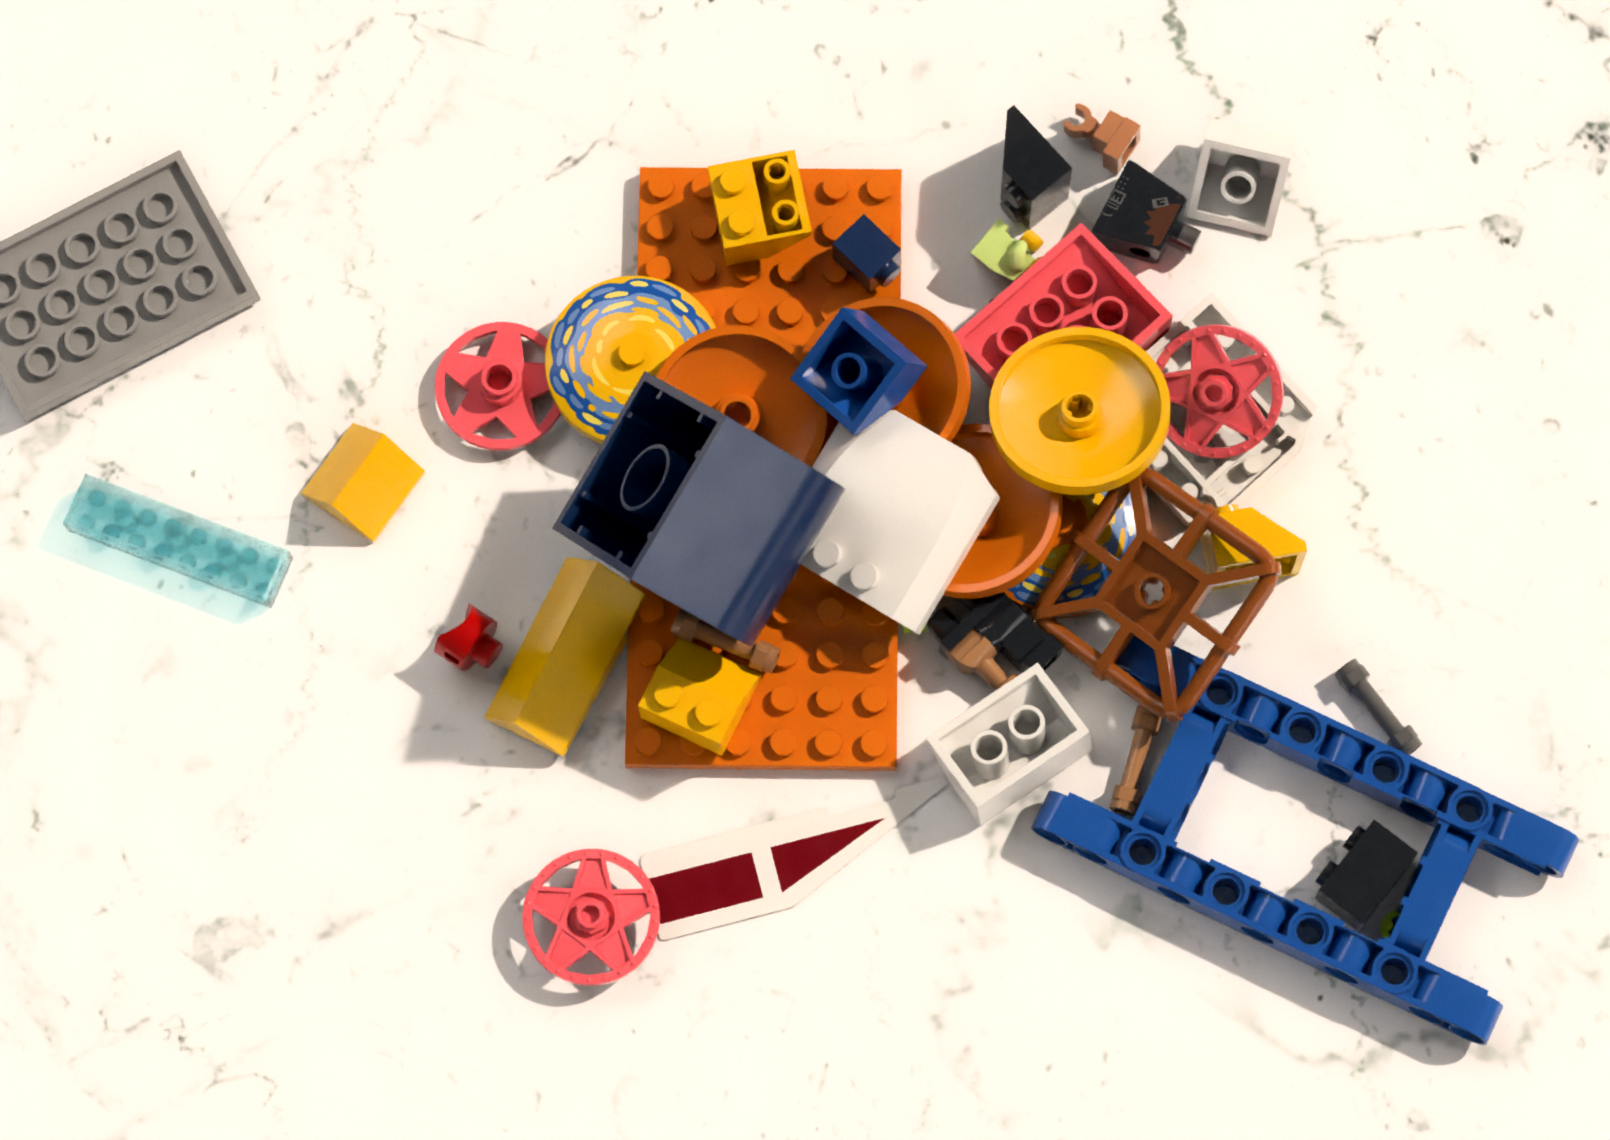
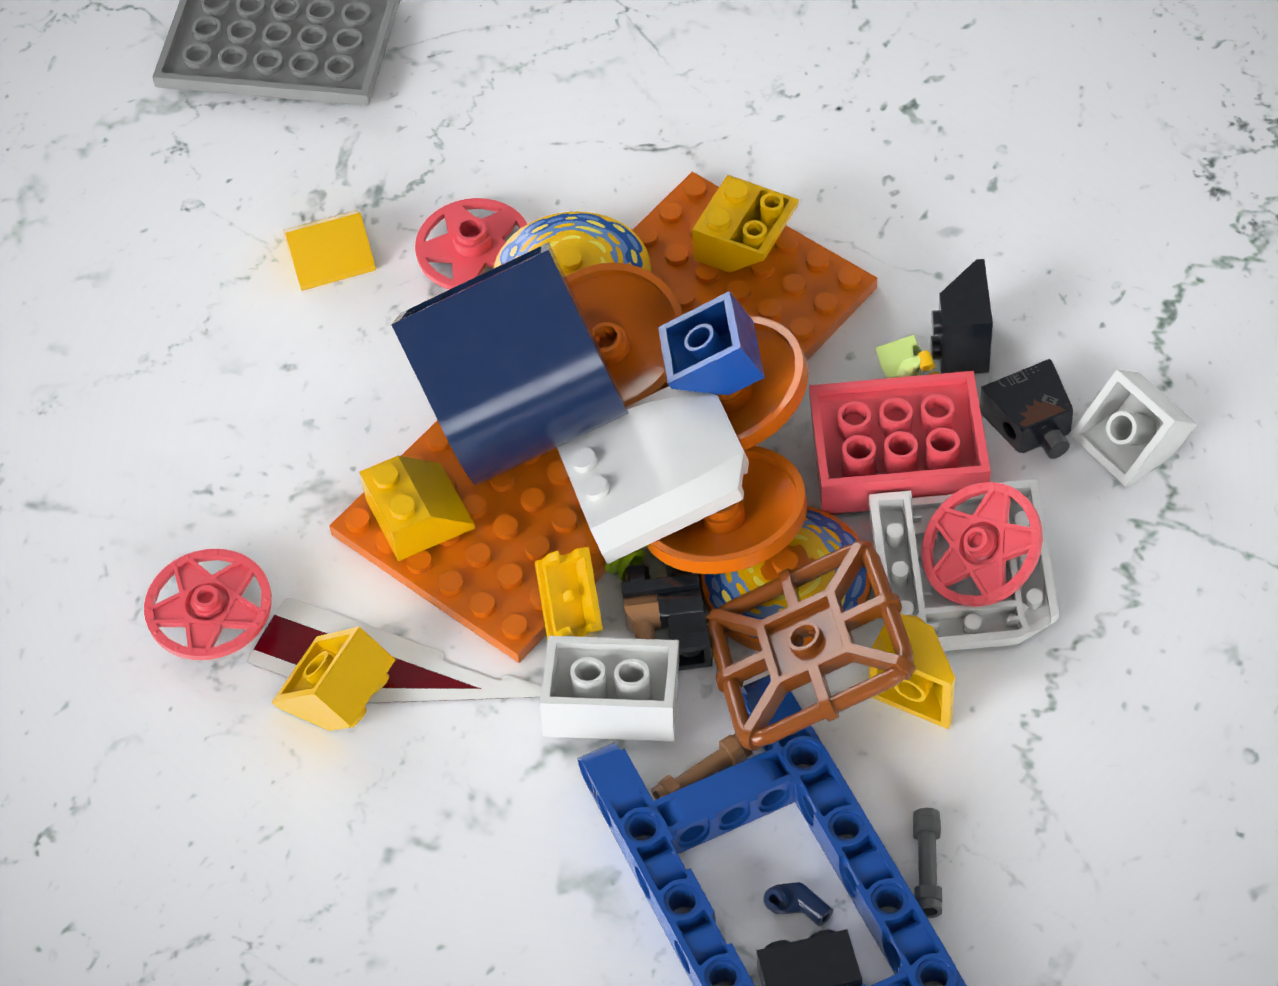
camera: 40 degrees right, 20 degrees down
clear light blue piece [63,473,293,608] -> none
red piece [434,603,503,671] -> none
yellow slope [485,557,646,757] -> none
medium nougat bar [671,608,781,674] -> none
dark blue brick [832,214,901,293] -> none
yellow dish [989,327,1170,495] -> none
nougat piece [1063,103,1141,175] -> none
none -> yellow slope [272,626,396,731]
none -> yellow hinge [535,547,603,640]
none -> dark blue arm [763,882,834,927]

